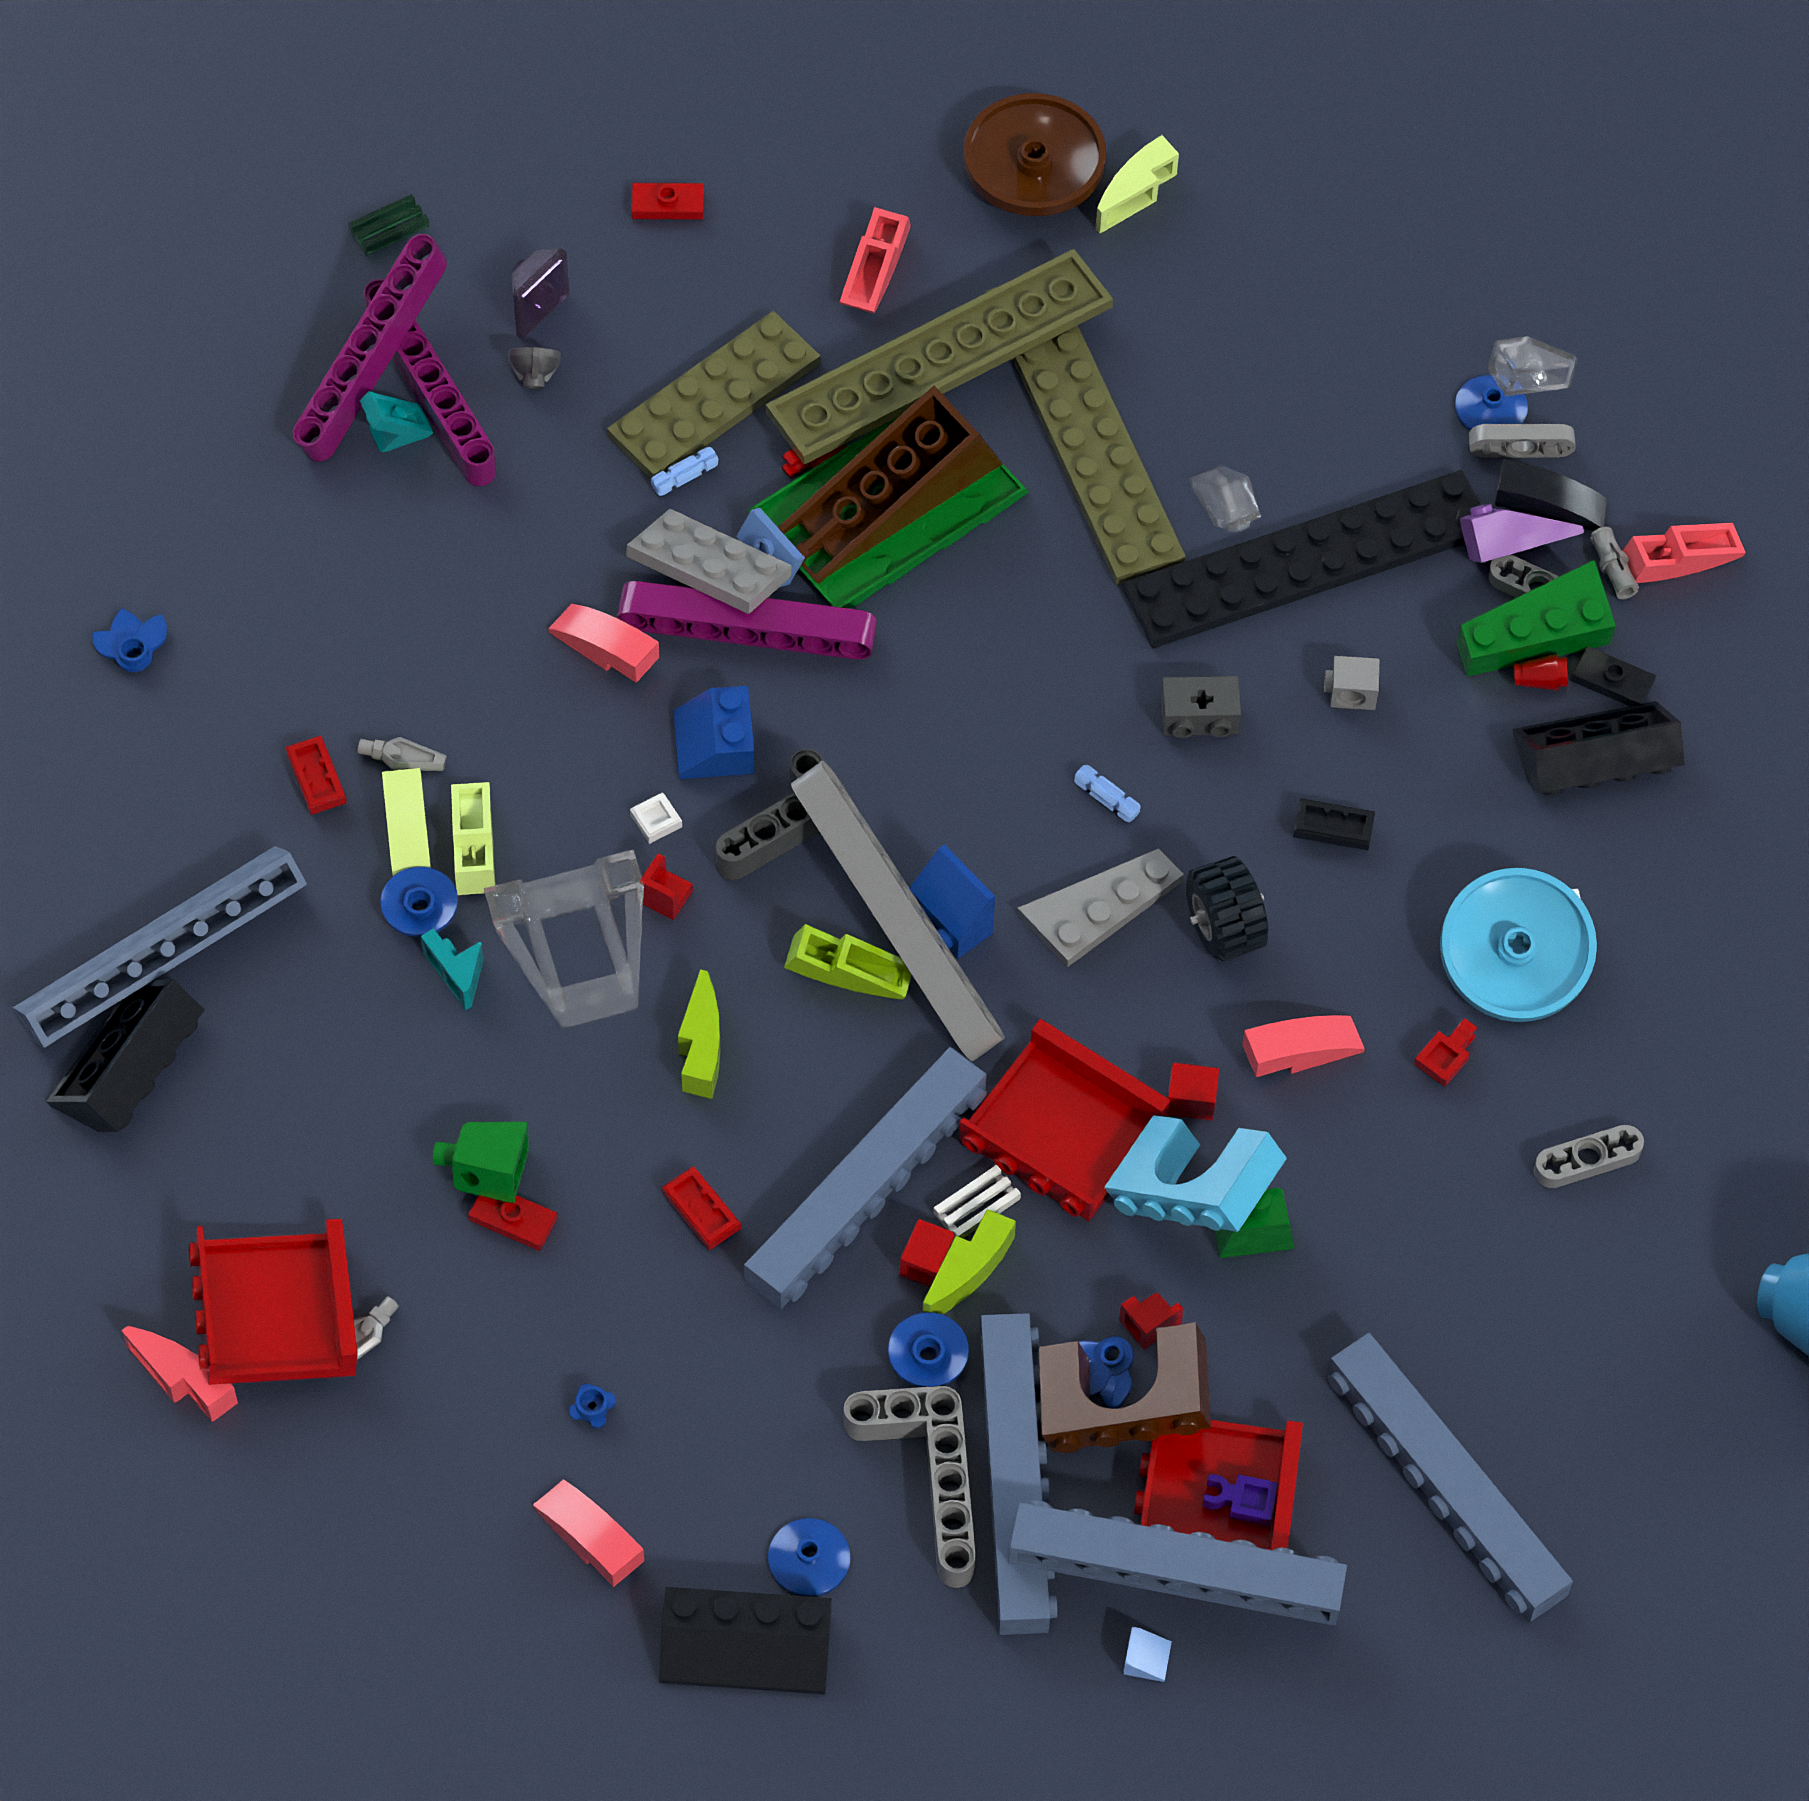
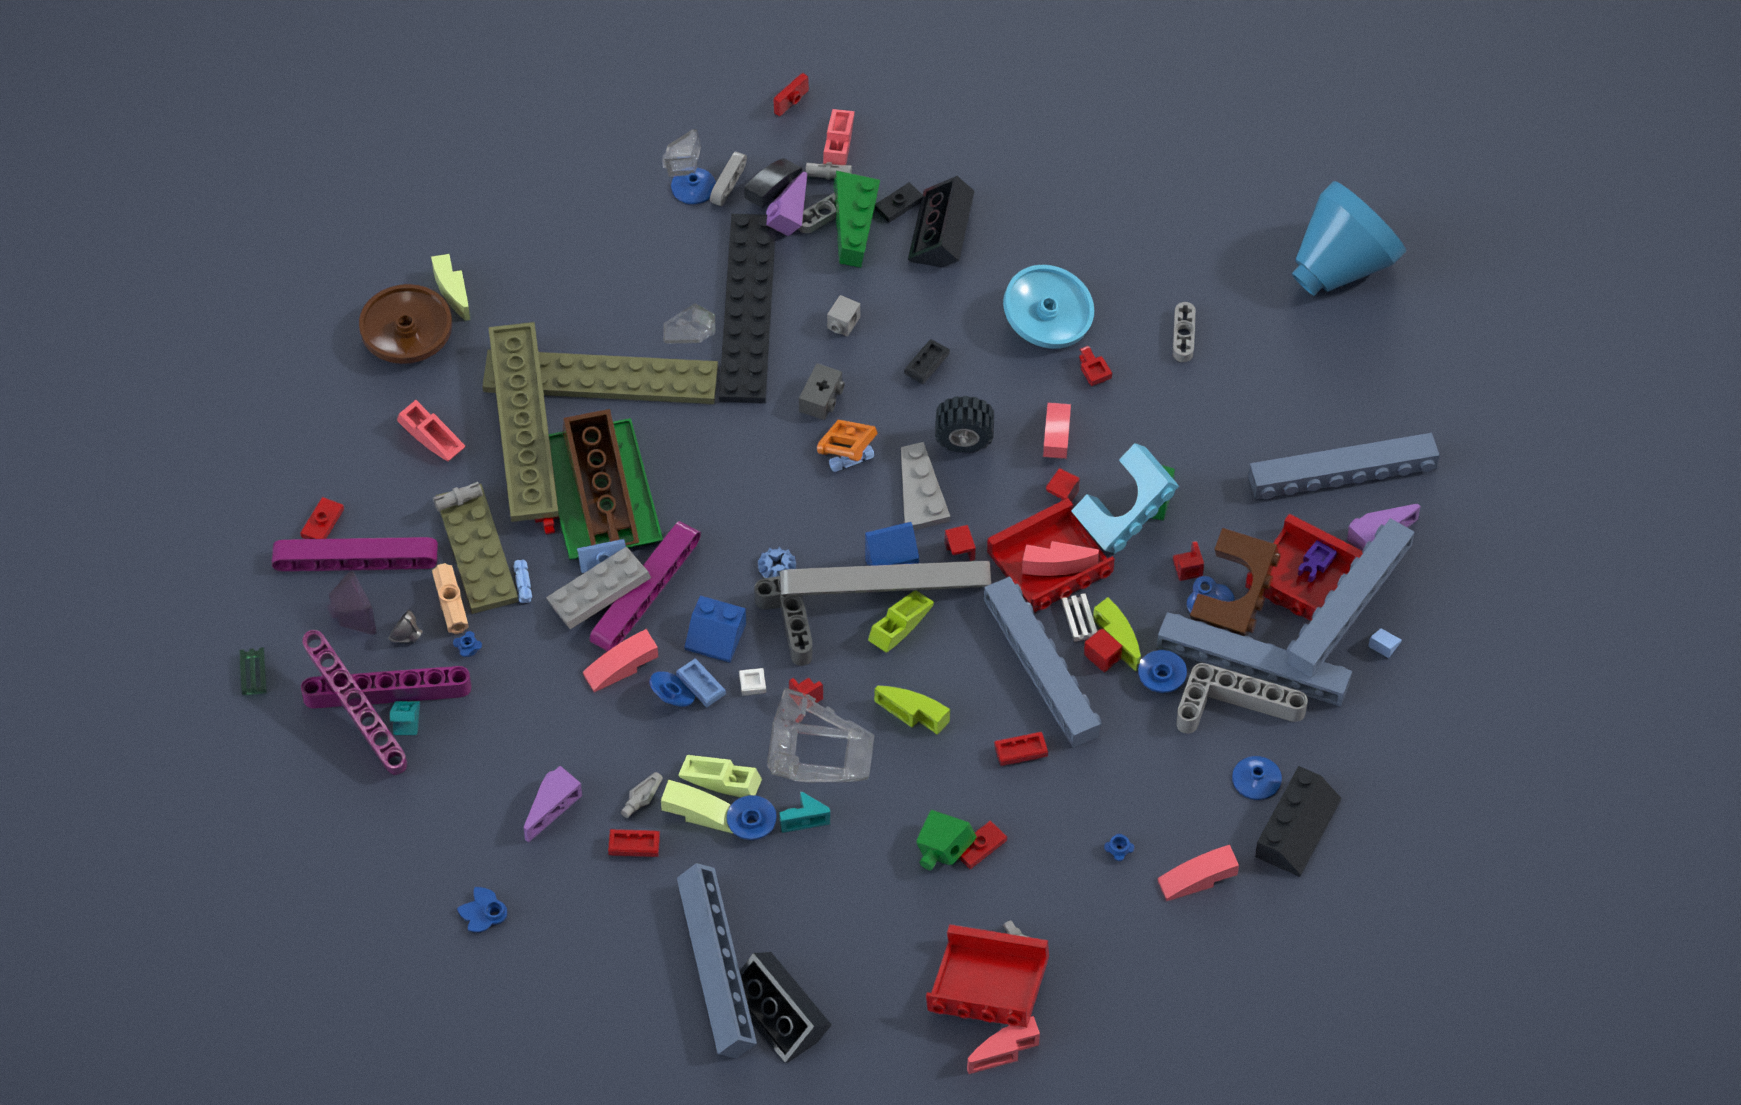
camera: 65 degrees left, 5 degrees down
red cone [1514,654,1568,691] -> none
none -> magenta beam [272,537,438,571]
none -> light nougat piece [432,563,469,634]
none -> light grey pin [433,482,483,512]
none -> blue plate [453,631,482,657]
none -> medium lavender slope [524,766,582,842]
none -> blue dish [649,672,695,707]
none -> medium blue plate [676,658,726,708]
none -> medium blue gear [758,546,796,578]
none -> red plate [774,73,809,117]
none -> orange plate [817,420,878,461]
none -> red panel [944,525,976,561]
none -> coral slope [1022,541,1099,576]
none -> medium lavender slope [1347,504,1421,551]

